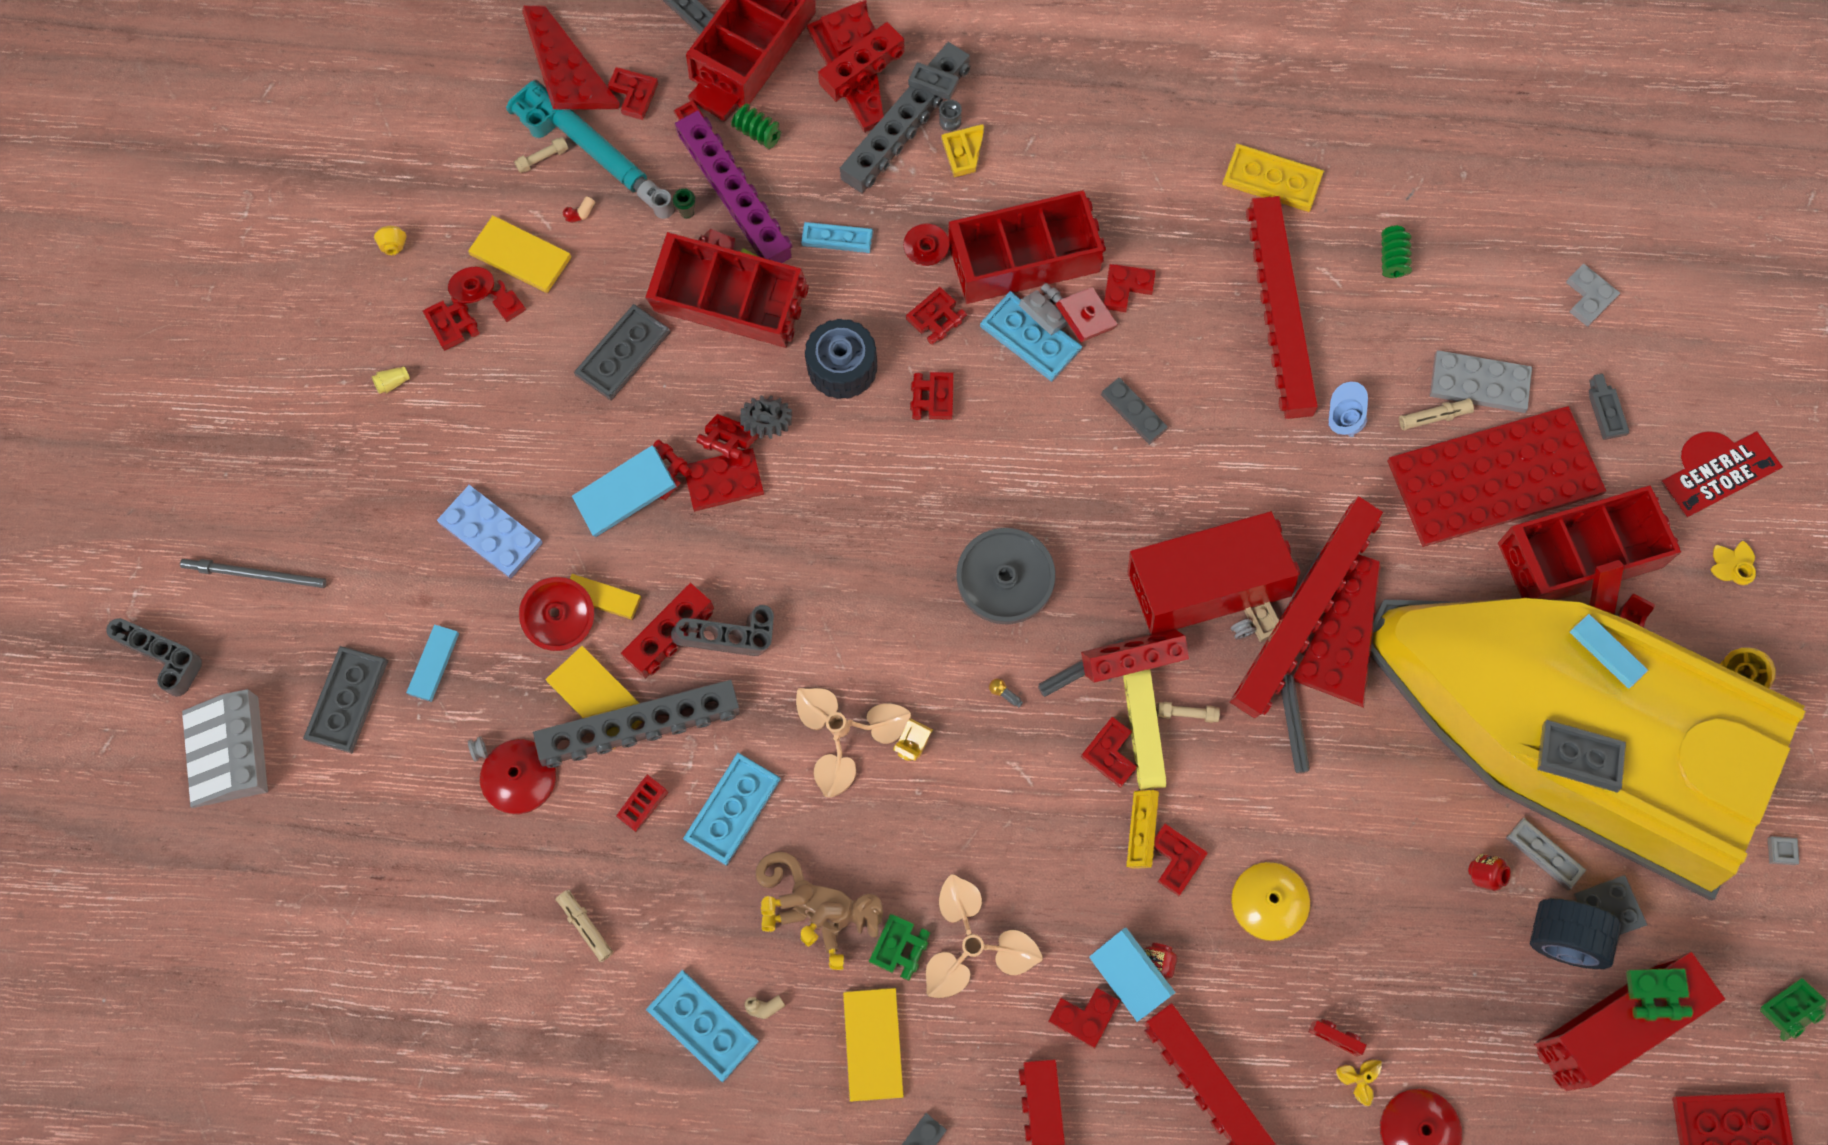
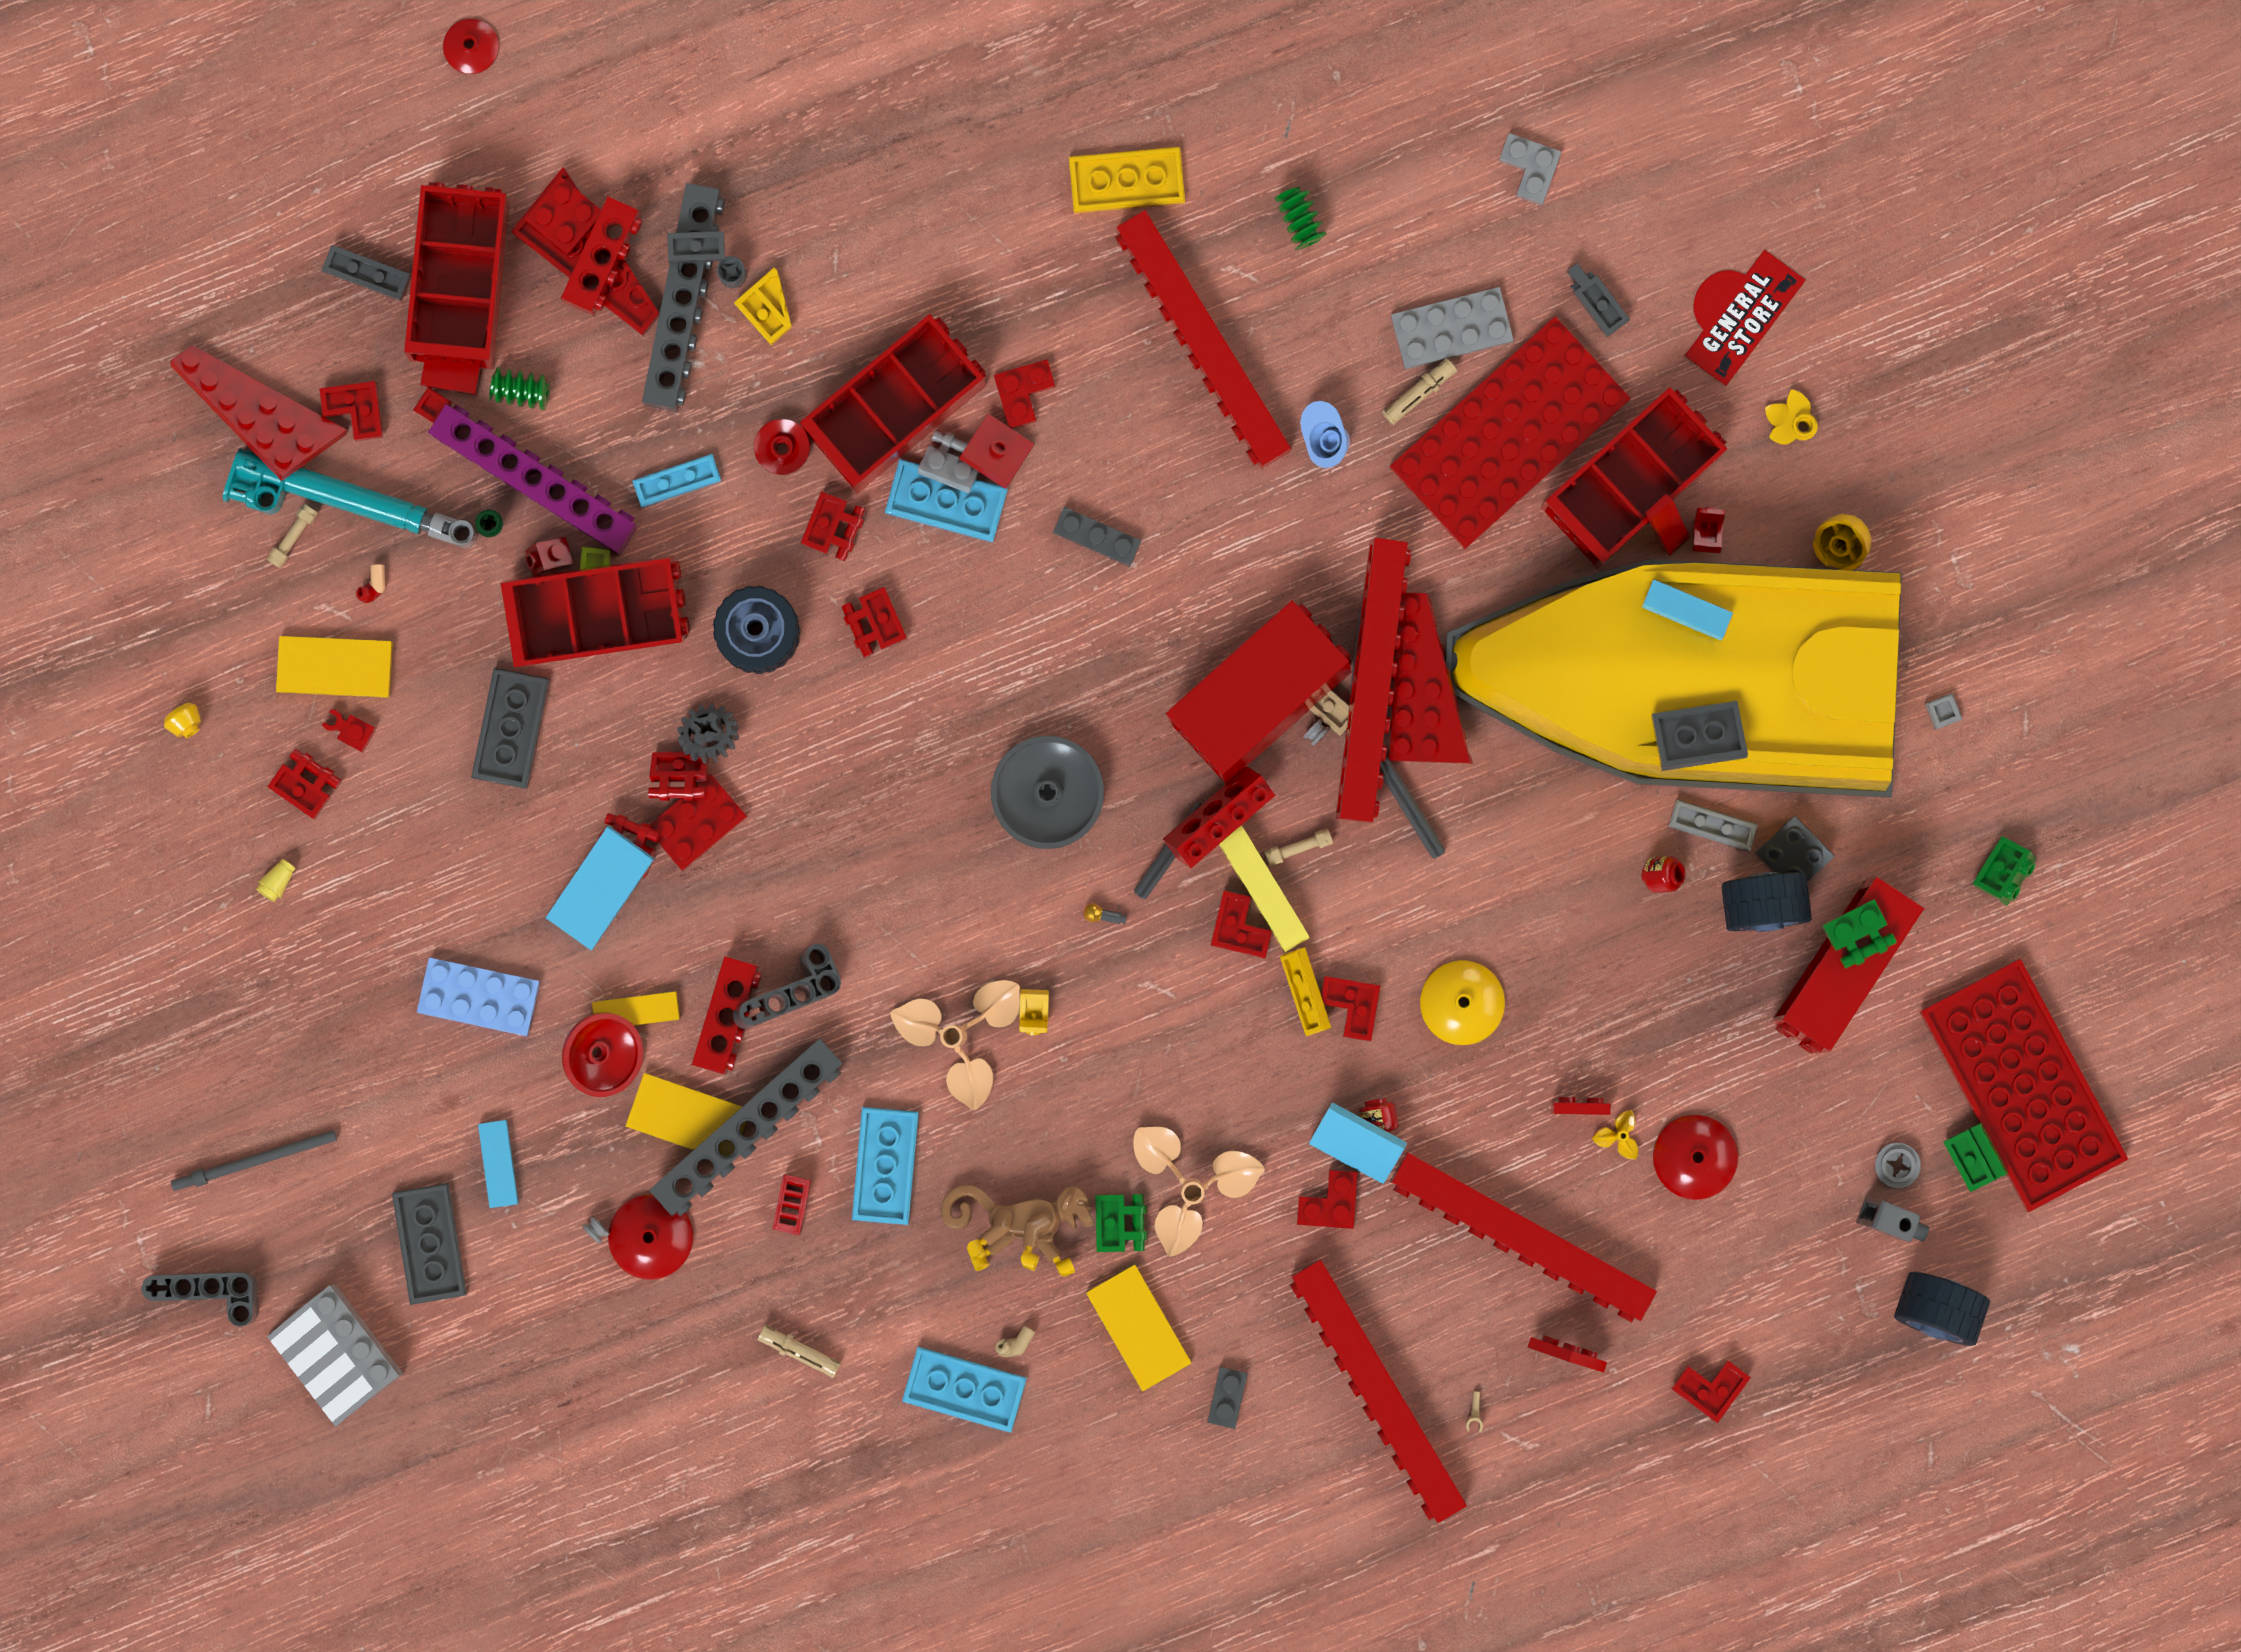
camera: 25 degrees left, 15 degrees up
red dish [448,267,494,303] -> none

